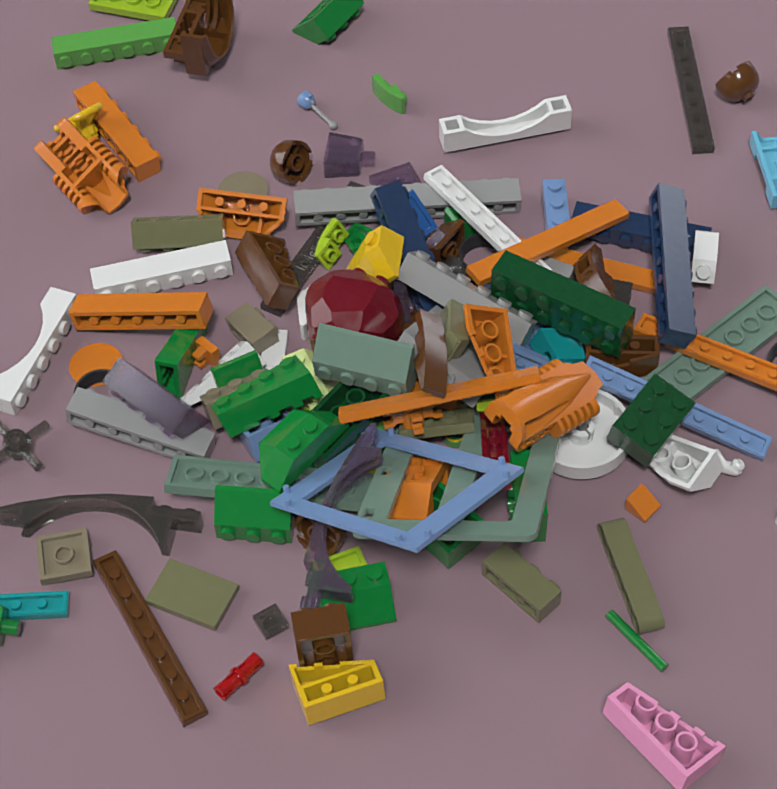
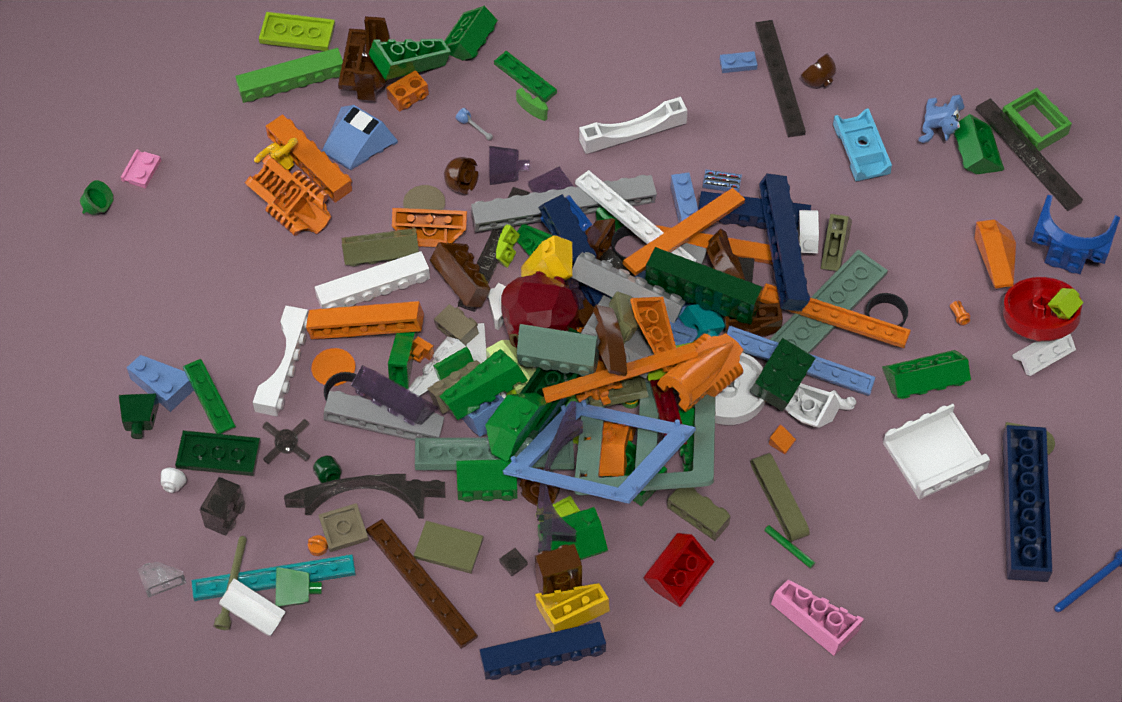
camera: 10 degrees left, 5 degrees up
red pin [213,652,264,701] -> none
none -> orange tile [307,535,328,556]
none -> dark green head [313,455,342,485]
none -> medium blue wedge [322,105,398,170]
none -> green wedge [369,39,451,80]
none -> orange brick [386,70,429,112]
none -> dark blue brick [479,622,606,680]
none -> green tile [494,51,557,103]
none -> red slope [643,533,714,607]
none -> tile [703,169,742,193]
none -> medium blue plate [719,51,758,73]
none -> olive slope [821,214,852,271]

